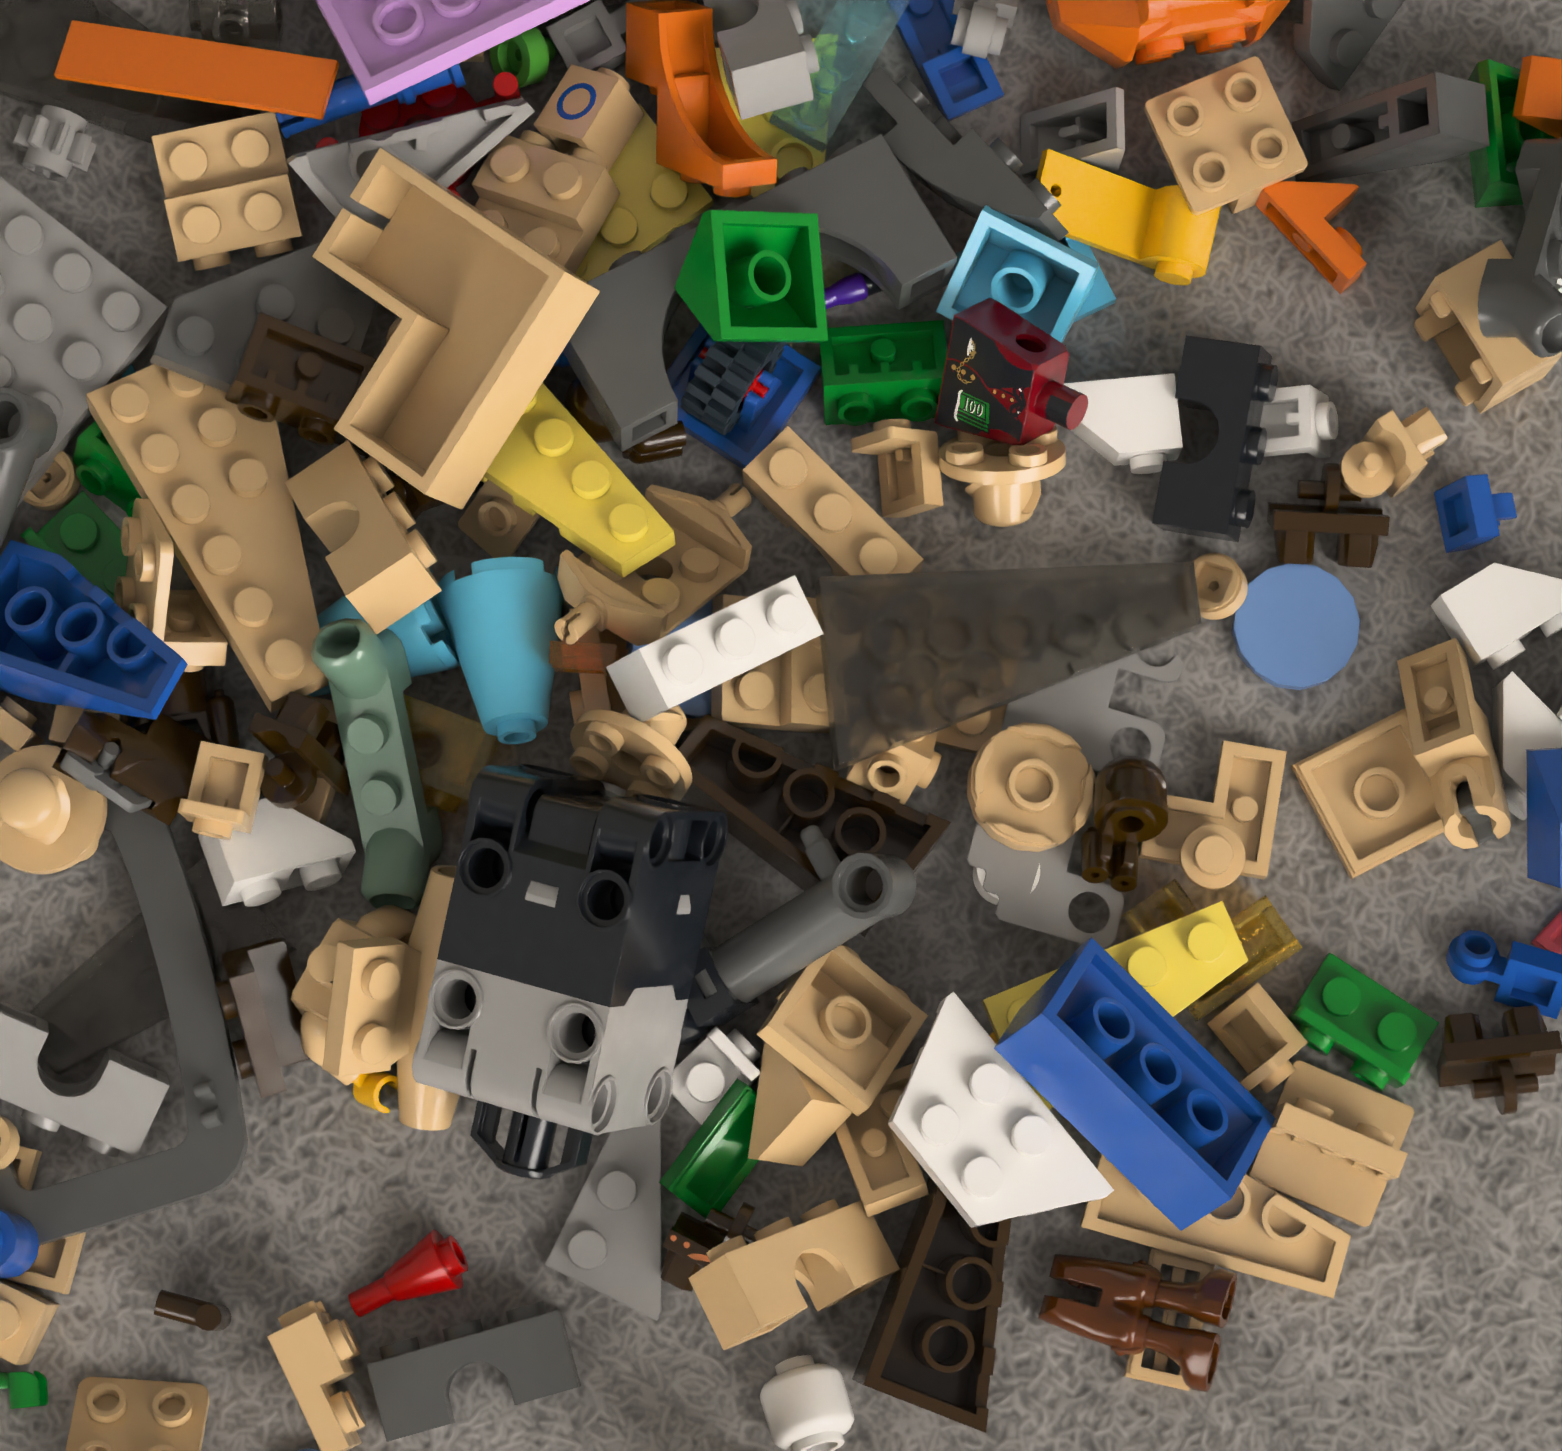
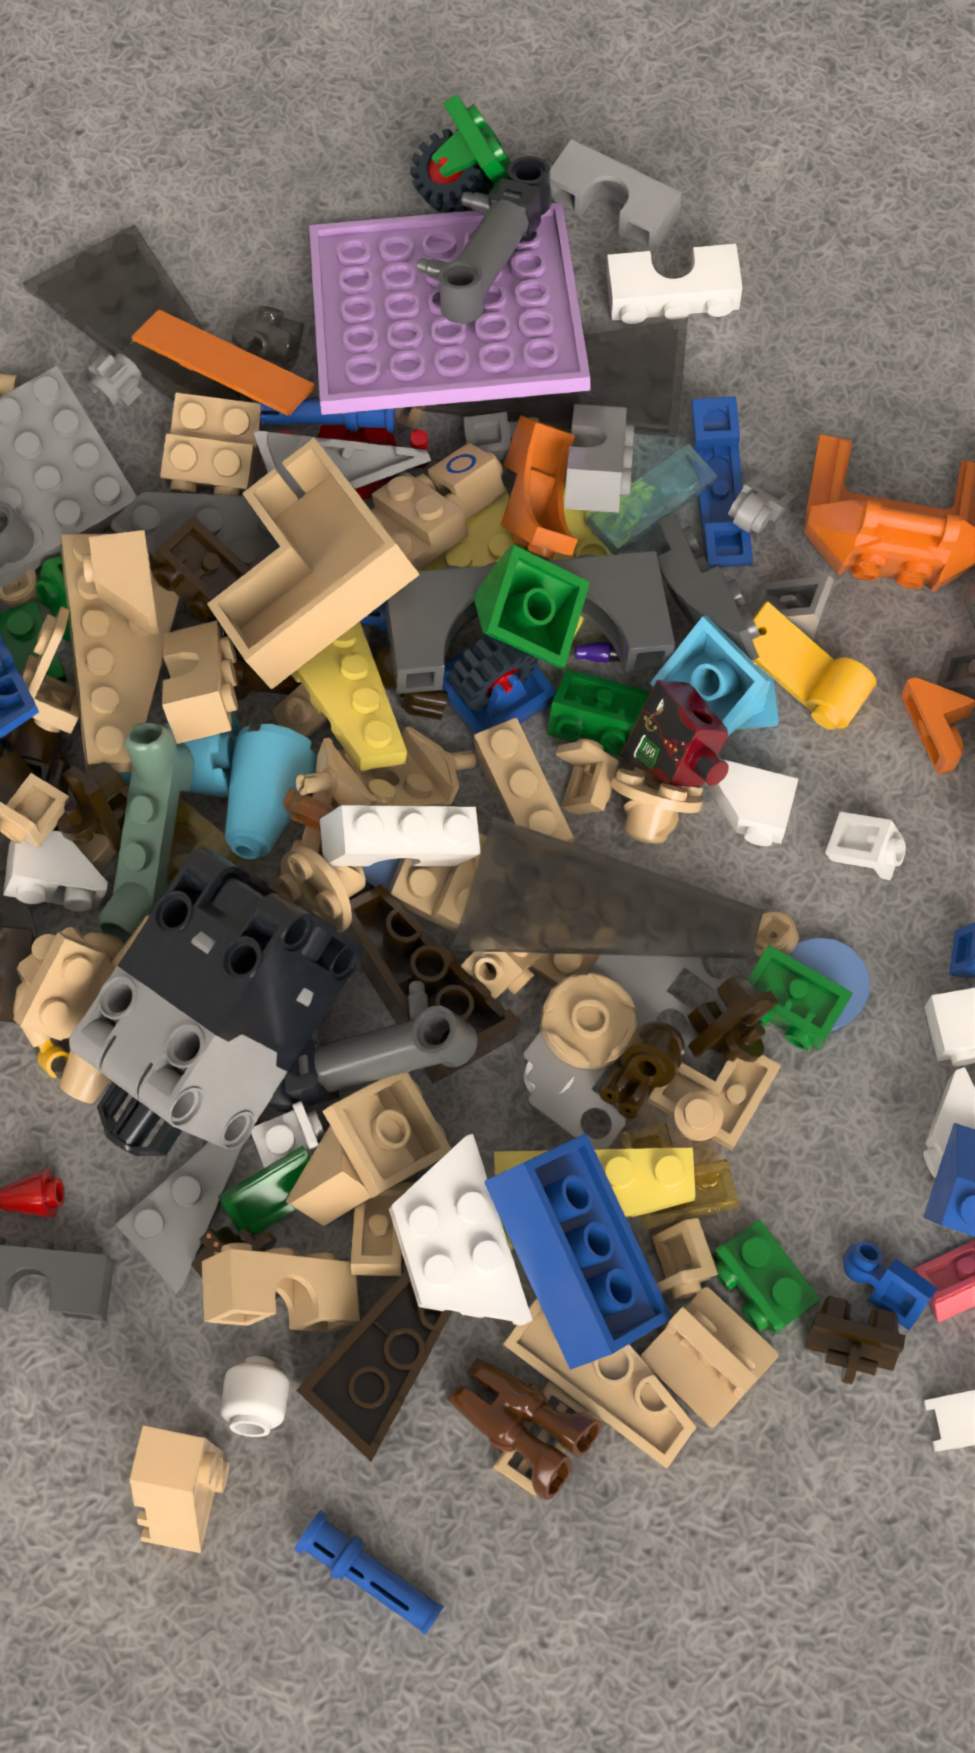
camera: 25 degrees right, 10 degrees down
bright green tile [490,27,555,88] -> none
tan bracket [1144,56,1308,216] -> none
black arch [1152,335,1278,542] -> none
dark brown hips [1267,463,1390,568] -> none
tan tile [1291,708,1444,879] -> none
tan hips [1339,406,1447,498] -> none
tan plate [1397,638,1511,849] -> none
none -> tan slope [82,530,159,634]
none -> dark brown hips [687,975,779,1063]
none -> green bracket [748,944,853,1051]

